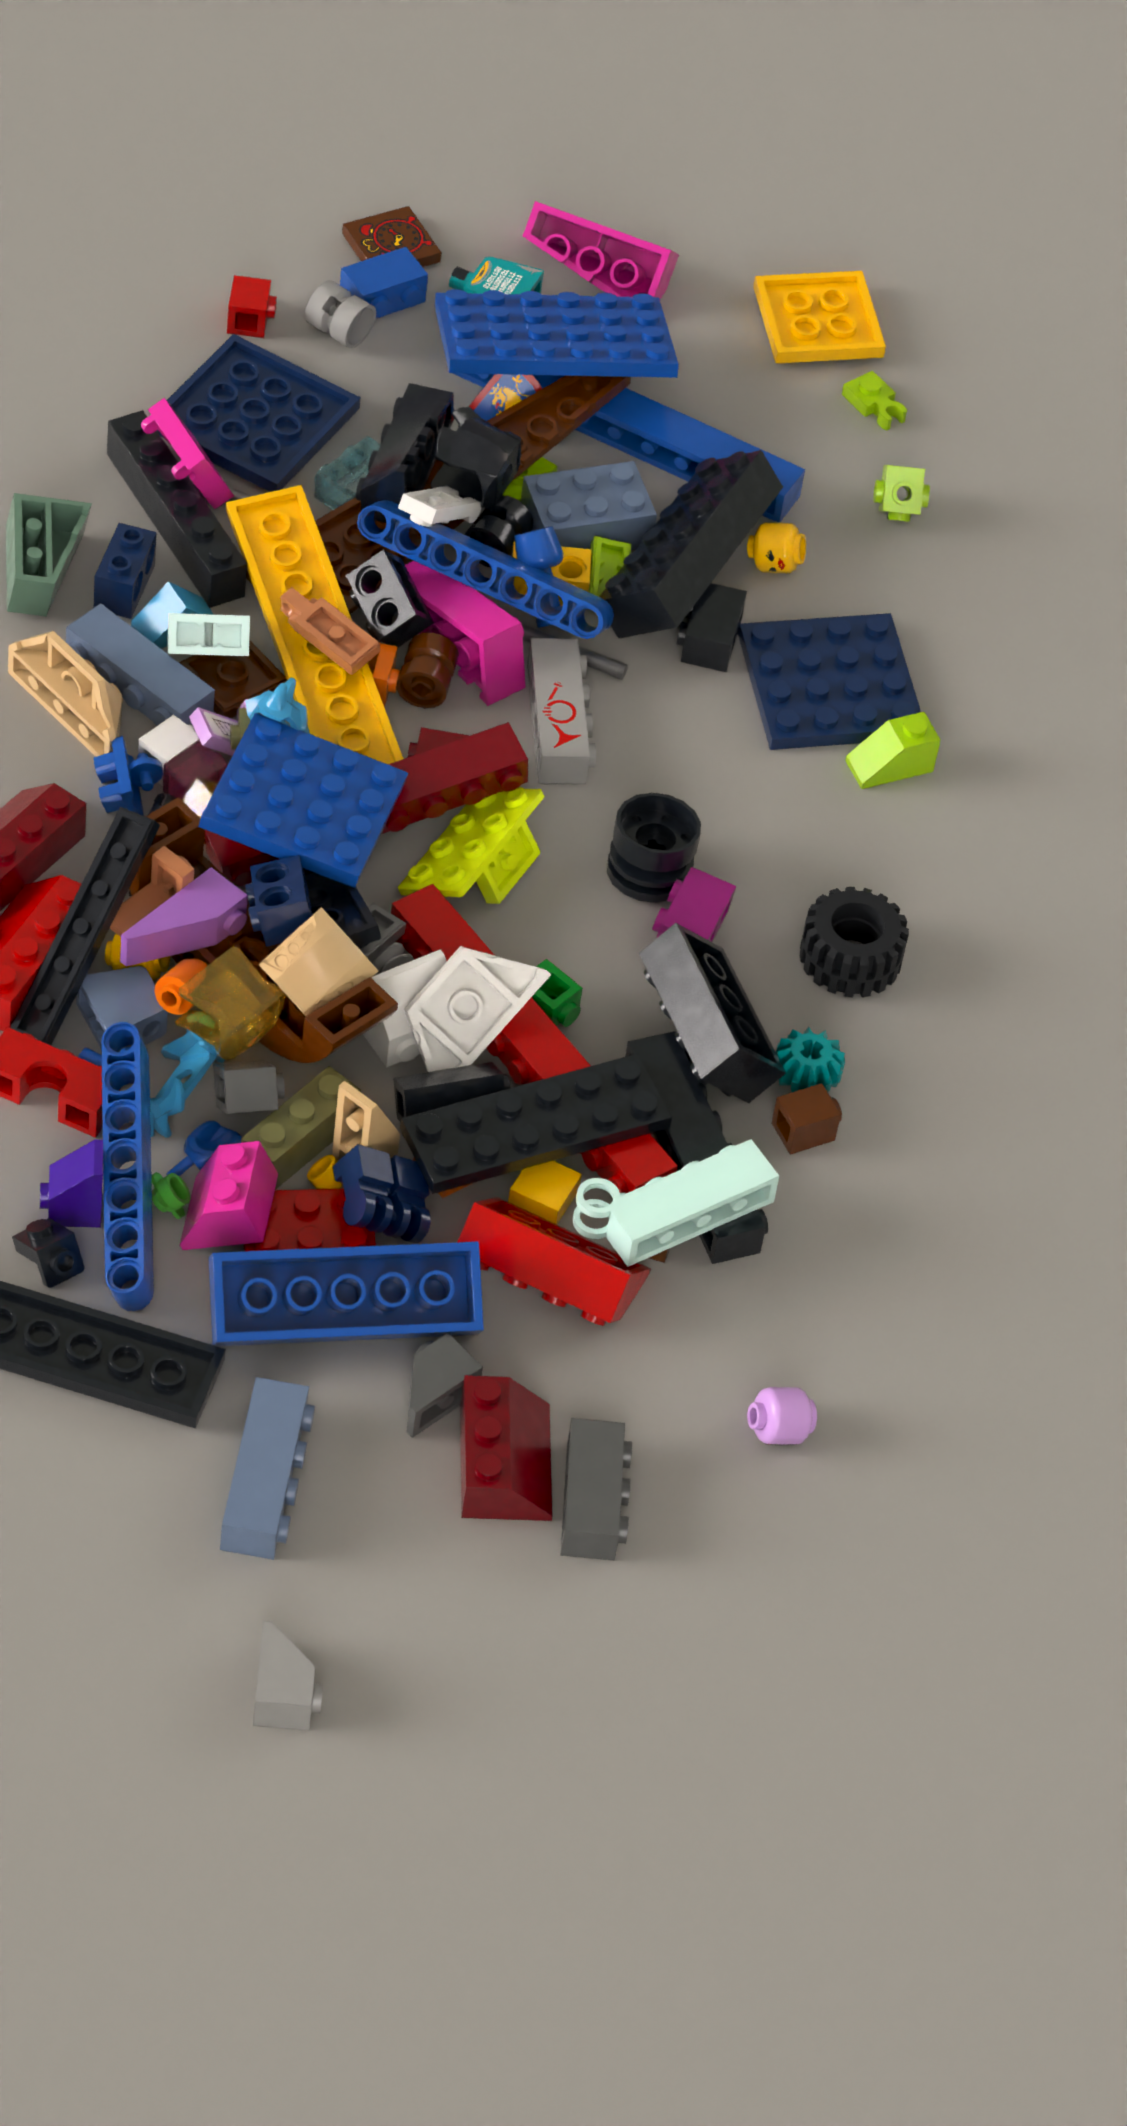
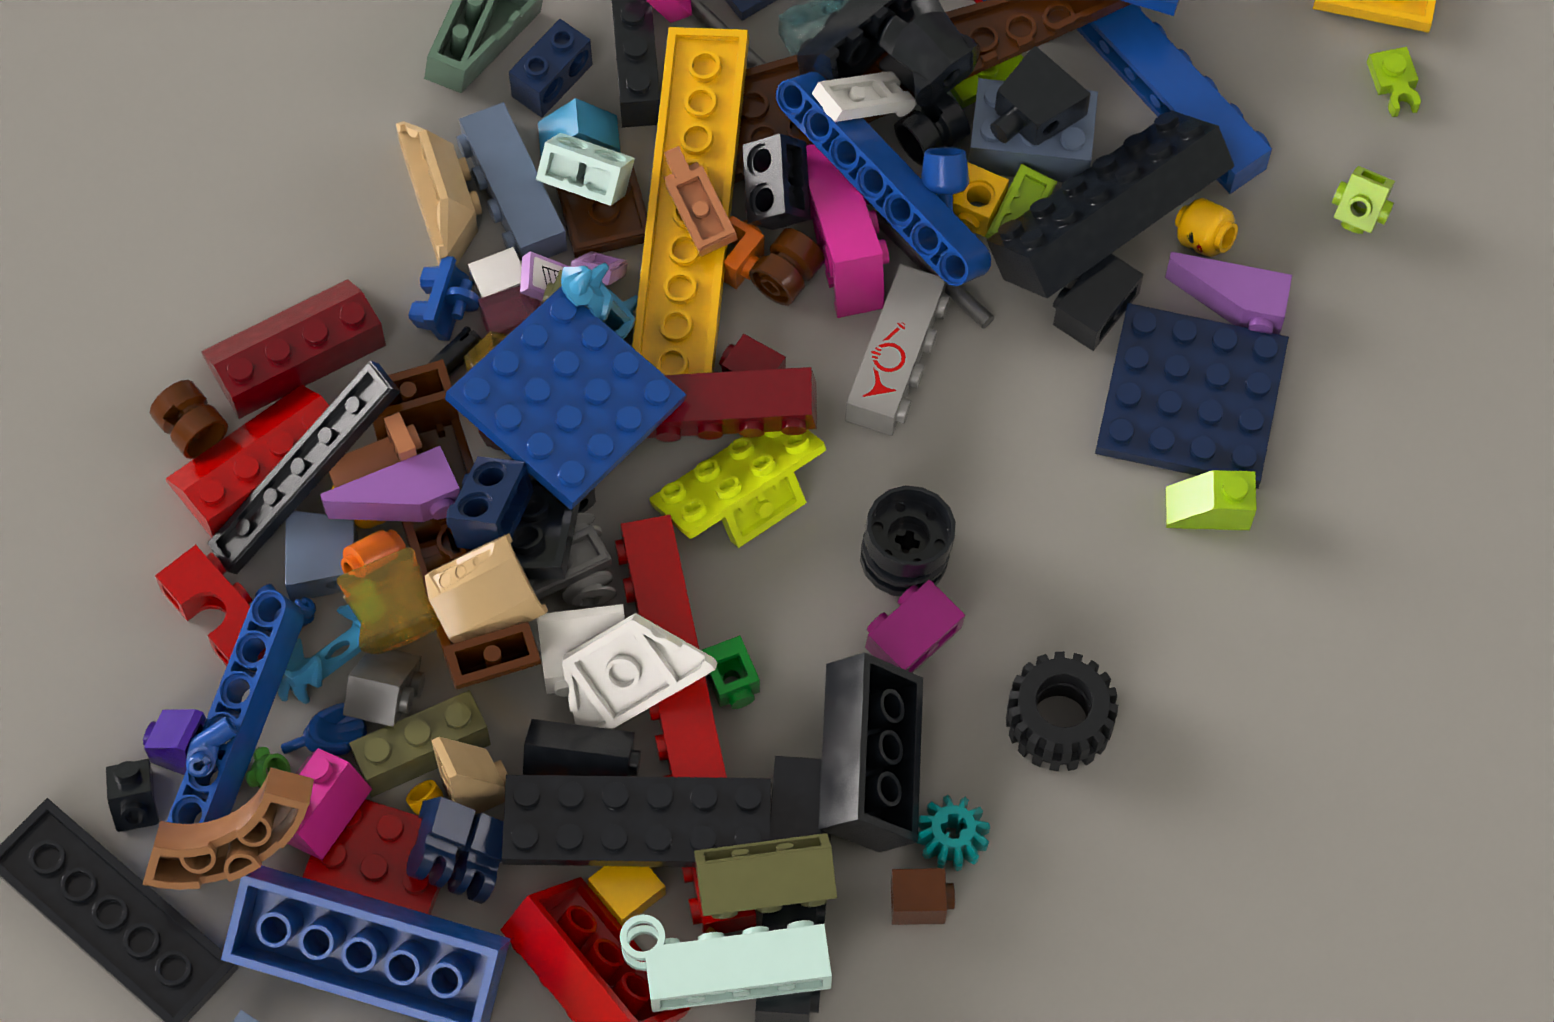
camera: 30 degrees right, 15 degrees up
none -> medium nougat brick [142,767,314,890]
none -> blue arm [186,716,238,777]
none -> olive brick [694,833,837,919]
none -> black torso [990,46,1091,145]
none -> medium lavender slope [1165,252,1292,335]

